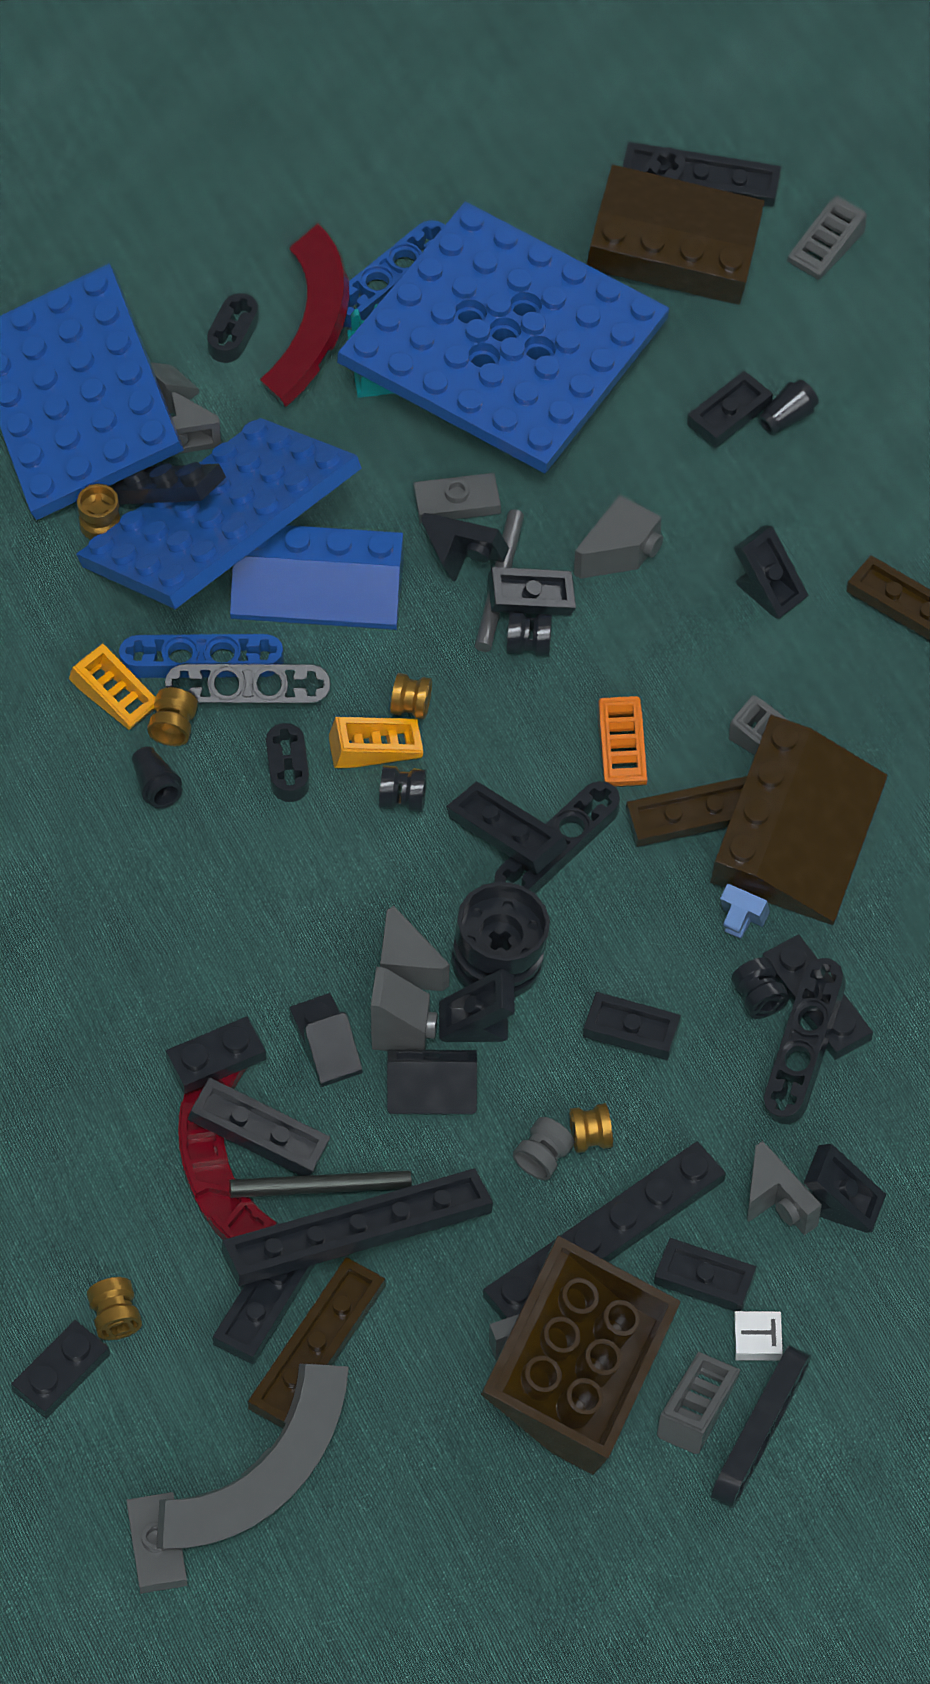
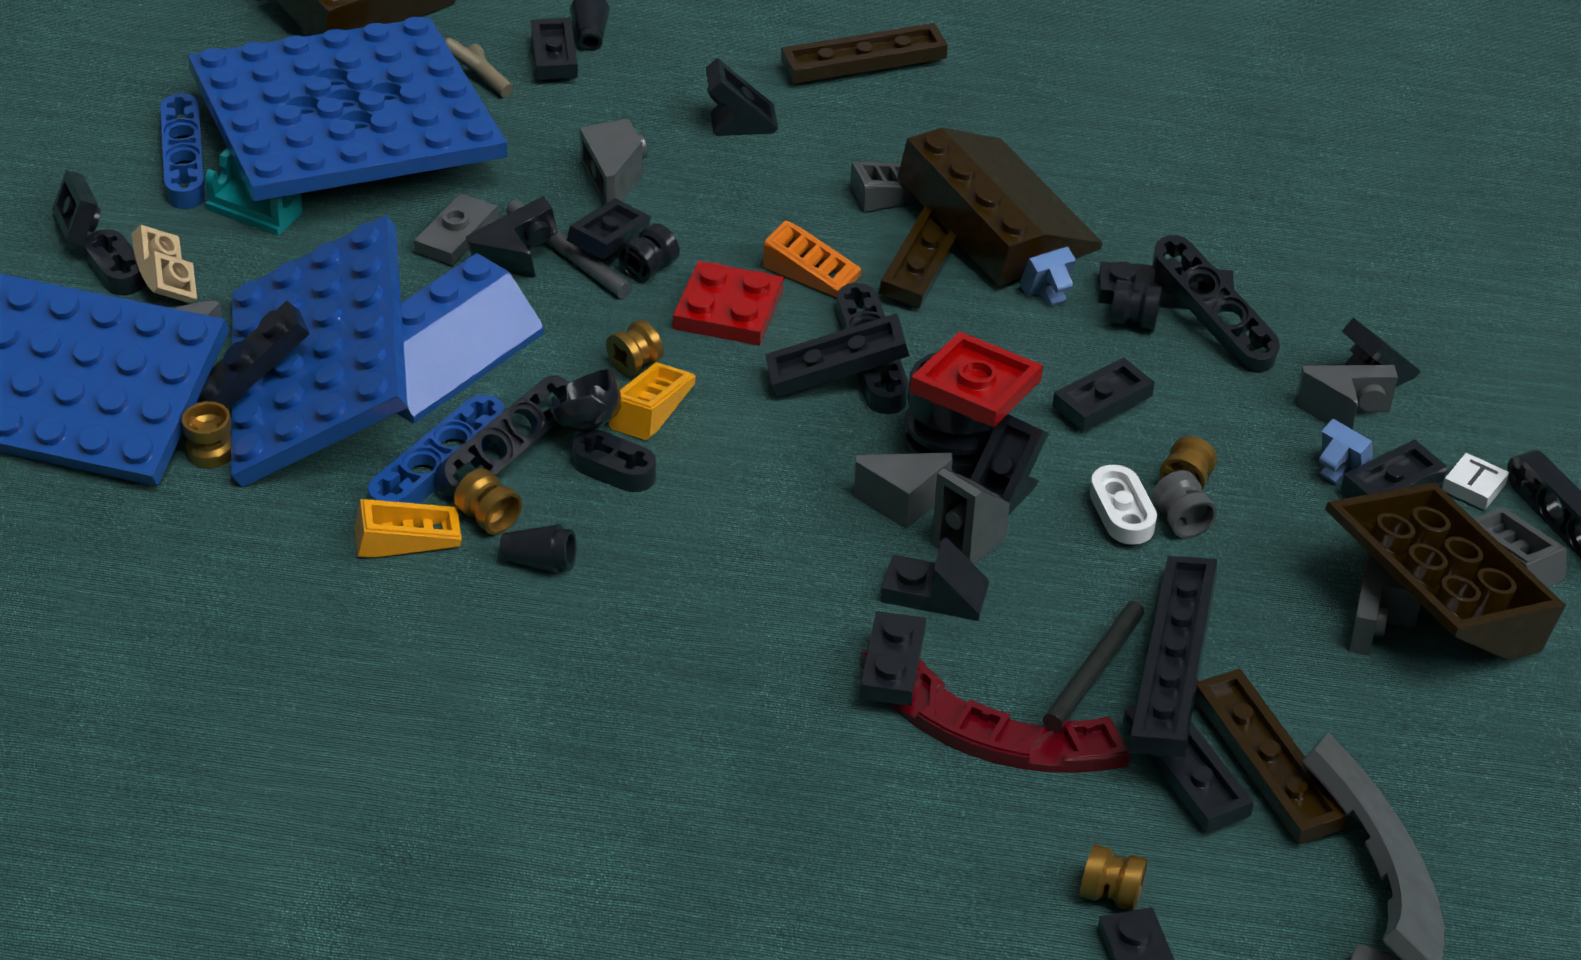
camera: 55 degrees left, 15 degrees down
black plate [188,1077,330,1176] -> none
dark red tile [259,223,349,407] -> none
black wheel [379,765,427,812] -> none
black panel [387,1050,477,1114] -> none
black plate [483,1141,726,1320] -> none
none -> black plate [52,170,101,245]
none -> tan slope [131,224,197,304]
none -> dark tan piece [444,38,514,98]
none -> black hair [551,368,622,431]
none -> red plate [673,261,784,346]
none -> red plate [910,331,1043,427]
none -> white plate [1090,465,1157,545]
none -> medium blue tile [1319,419,1373,485]

